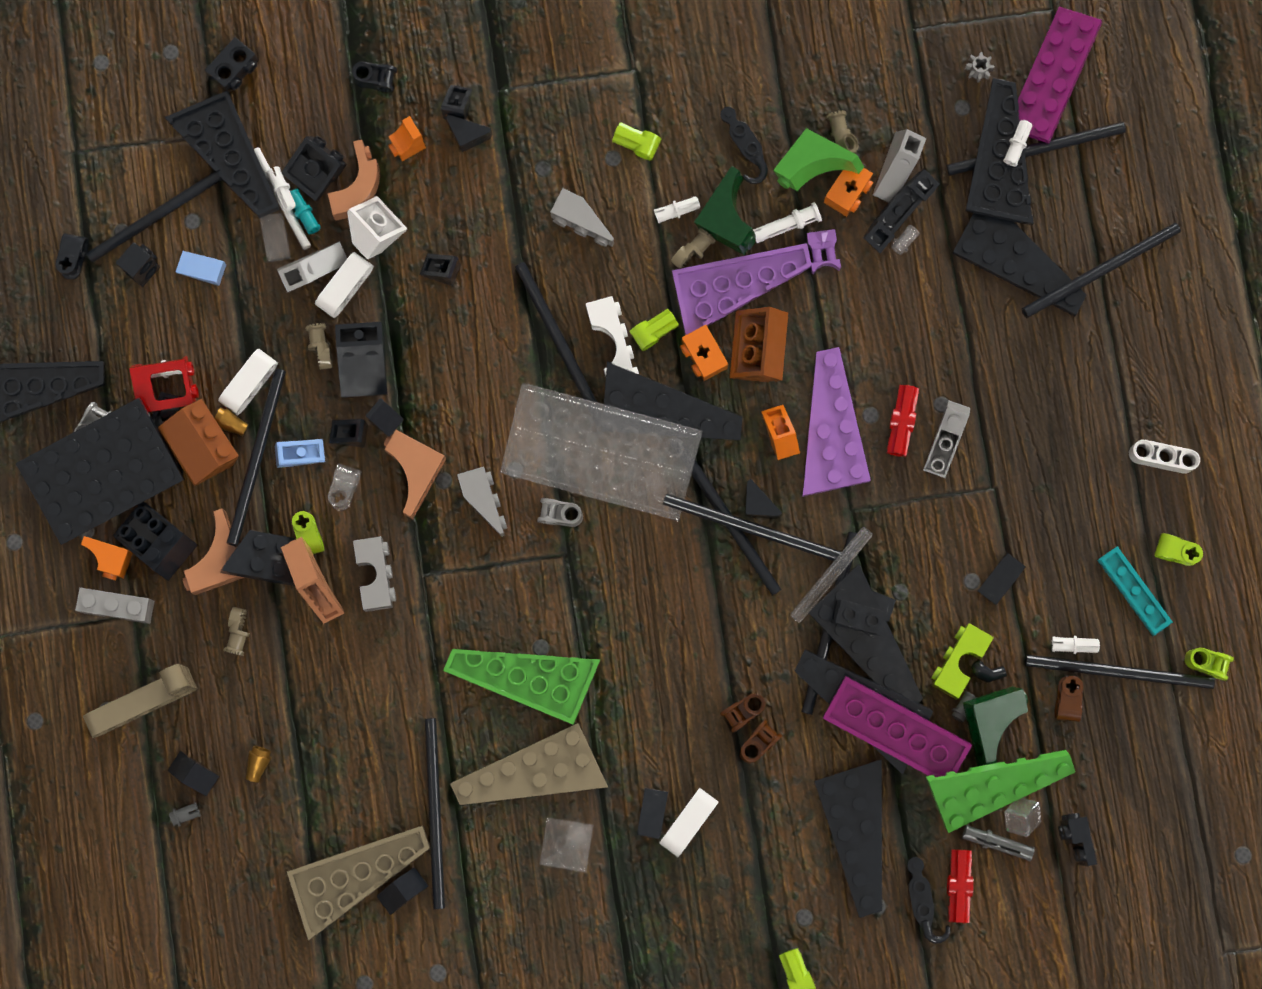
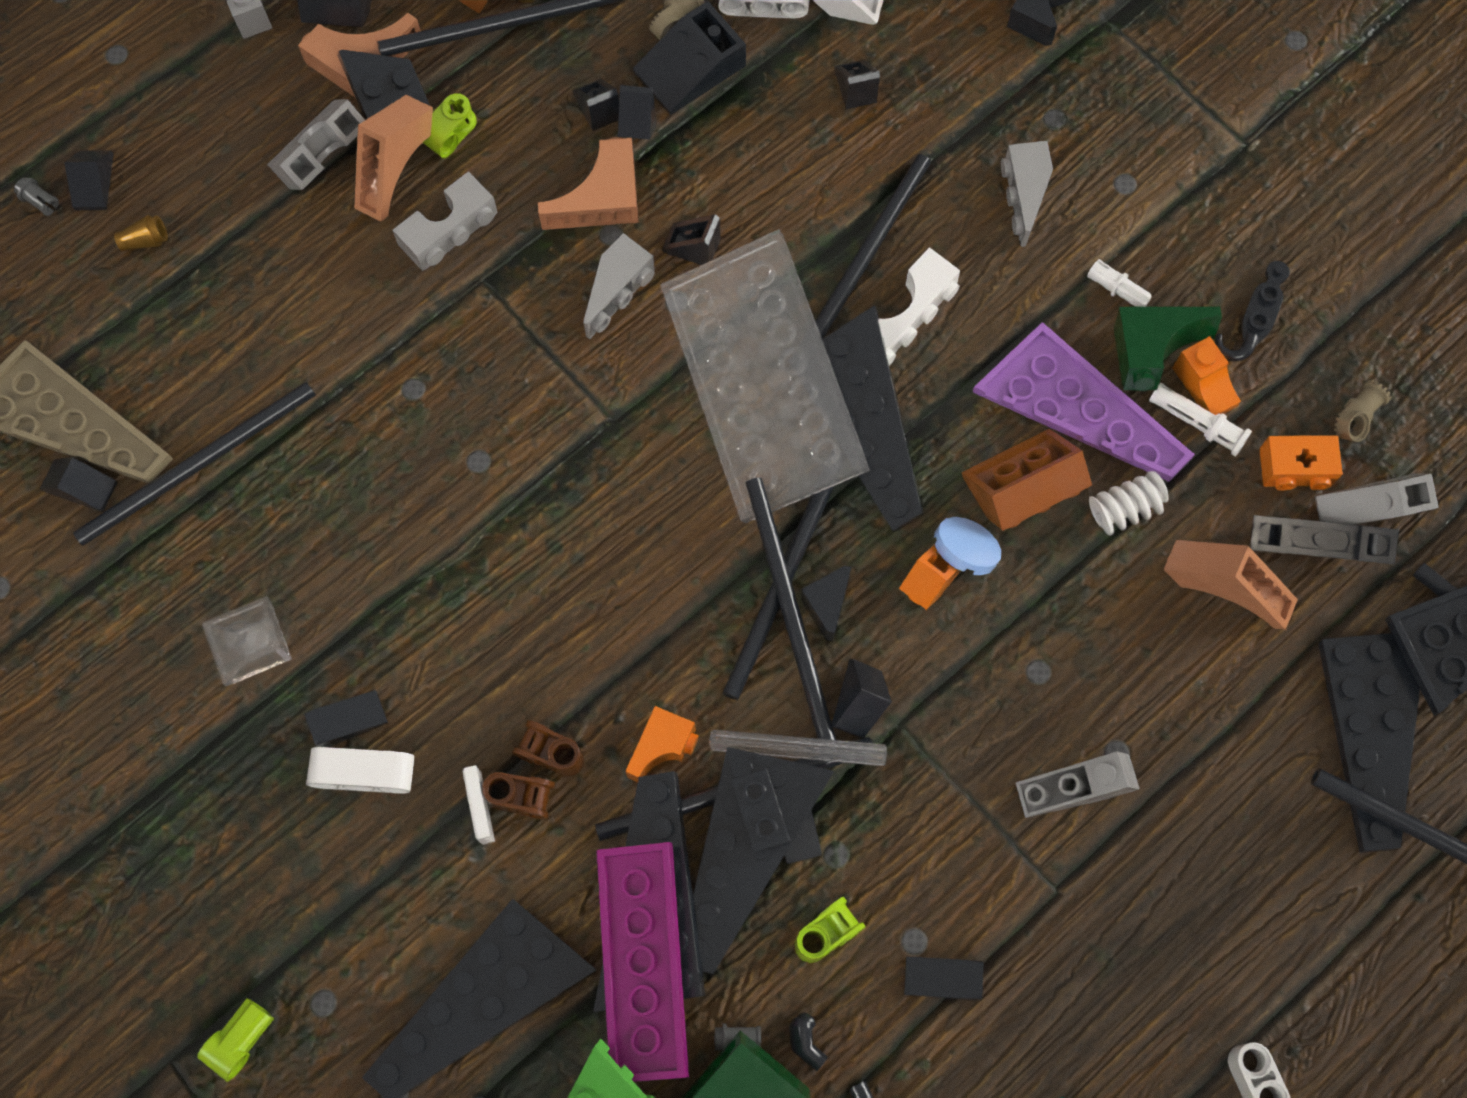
camera: 55 degrees right, 10 degrees down
dark tan beam [83,664,197,738] -> none
dark tan connector [223,607,250,656] -> none
light blue slope [275,439,325,468] -> none
clear piece [328,463,361,511] -> none
bright green wing [443,649,600,725] -> none
dark tan wing [450,723,608,805] -> none
light grey piece [537,498,583,527] -> none
lime piece [612,123,661,161] -> none
lime piece [630,309,679,351] -> none
dark tan connector [671,228,716,269] -> none
orange brick [680,325,728,381] -> none
bright green arch [773,128,864,191] -> none
medium lavender wing [802,347,871,497] -> none
medium lavender piece [807,229,841,274] -> none
red piece [887,385,919,457] -> none
clear pin [891,225,920,255] -> none
lime arch [931,623,994,700] -> none
none -> light grey arch [267,99,365,190]
none -> white tile [462,765,495,845]
none -> orange arch [625,706,699,782]
none -> black slope [662,214,720,268]
none -> lime piece [795,896,866,963]
none -> black slope [831,659,892,738]
none -> light blue tile [934,517,1001,575]
none -> white piece [1089,471,1168,535]
none -> nougat arch [1164,540,1298,630]
none -> orange arch [1172,336,1241,415]

